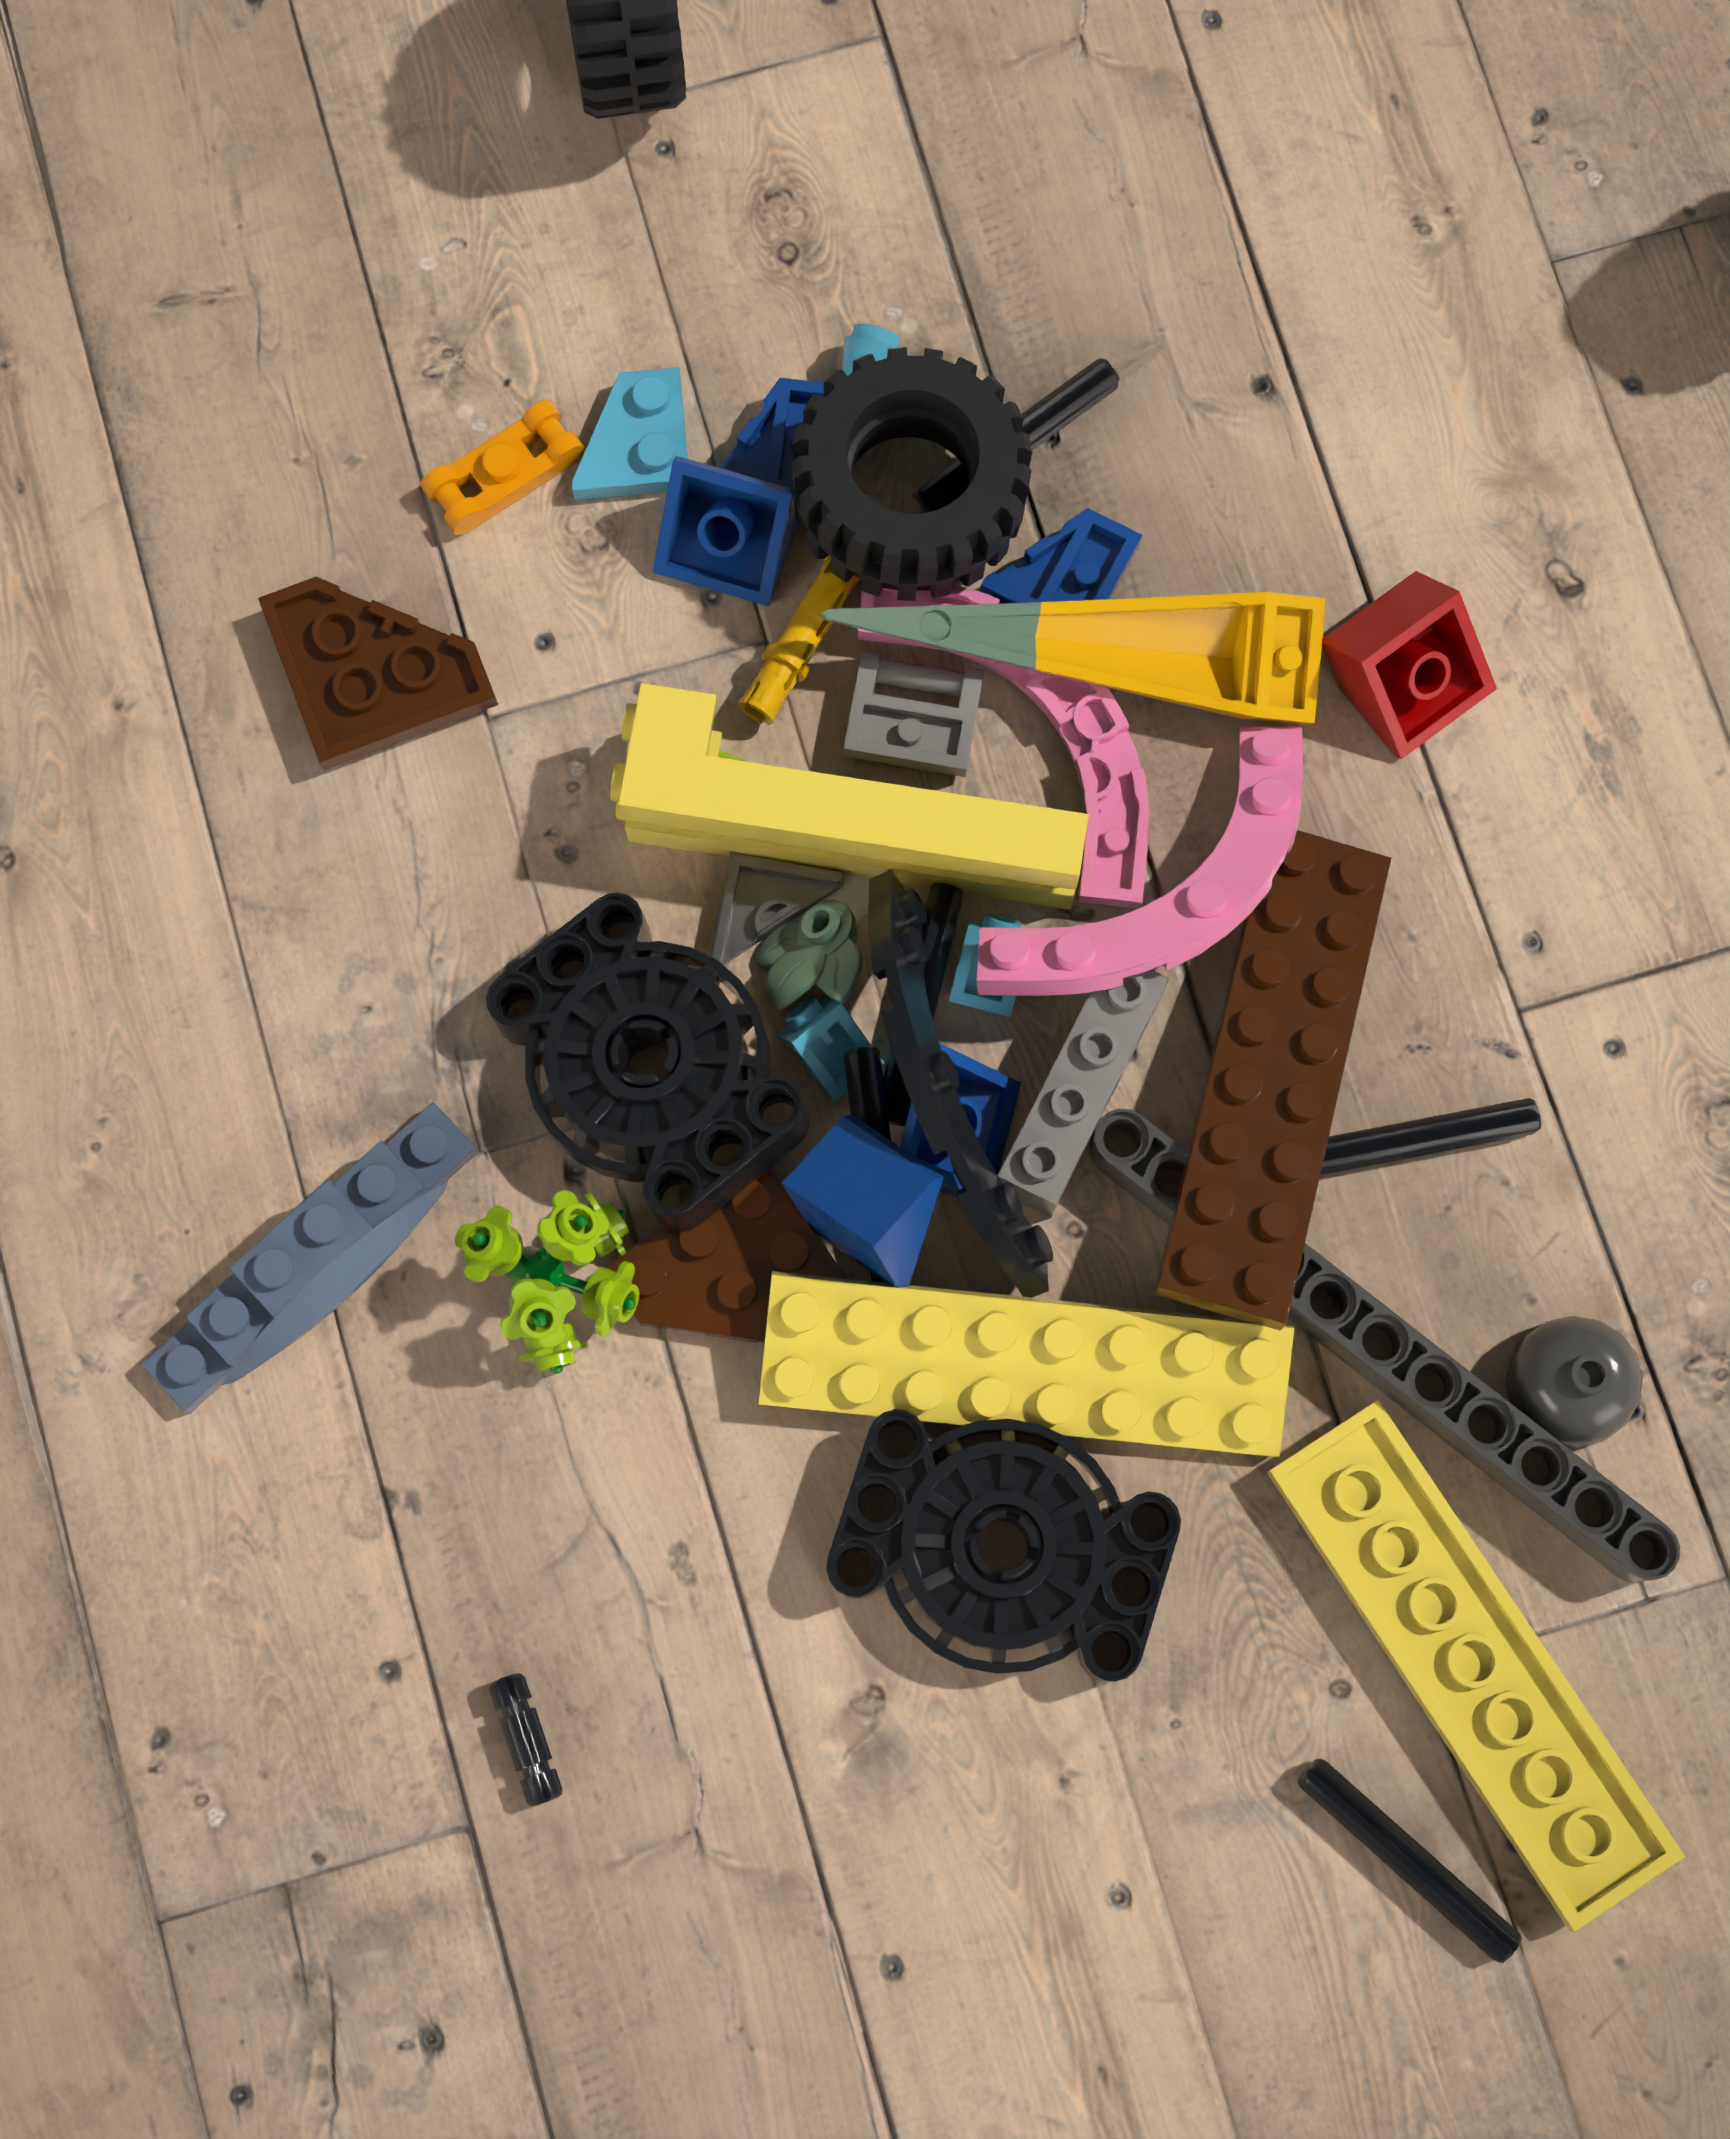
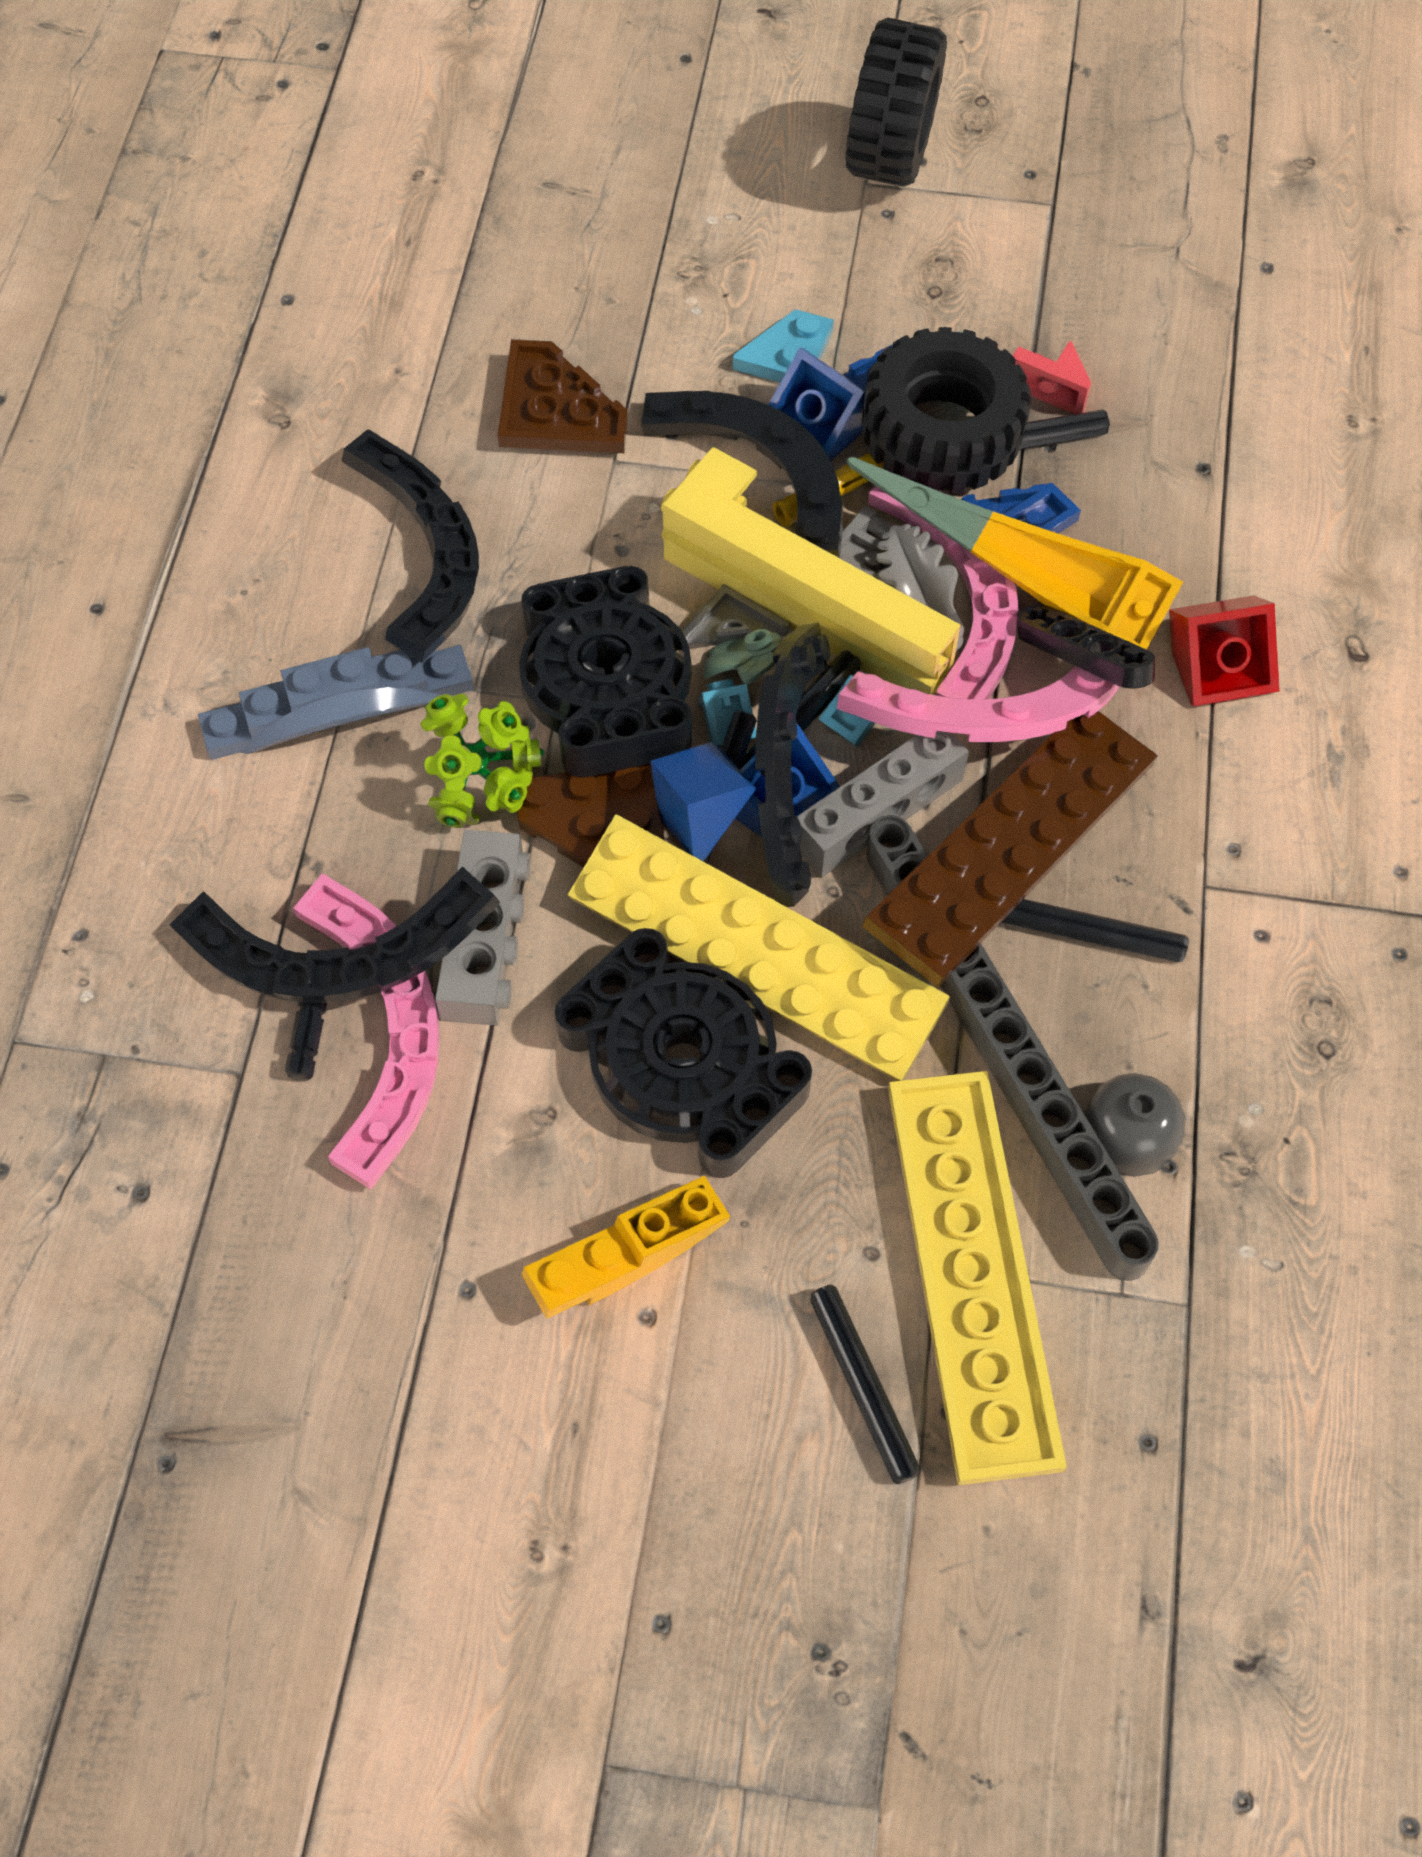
camera: 25 degrees right, 15 degrees down
light orange plate [420,399,586,535] -> none
none -> black plate [169,866,500,1003]
none -> bright pink plate [293,873,440,1190]
none -> black plate [341,429,479,663]
none -> light grey brick [435,830,531,1026]
none -> yellow slope [522,1175,731,1319]
none -> black plate [641,390,843,558]
none -> light grey plant [875,524,964,650]
none -> coral slope [1013,341,1091,414]
none -> black beam [1017,605,1155,689]

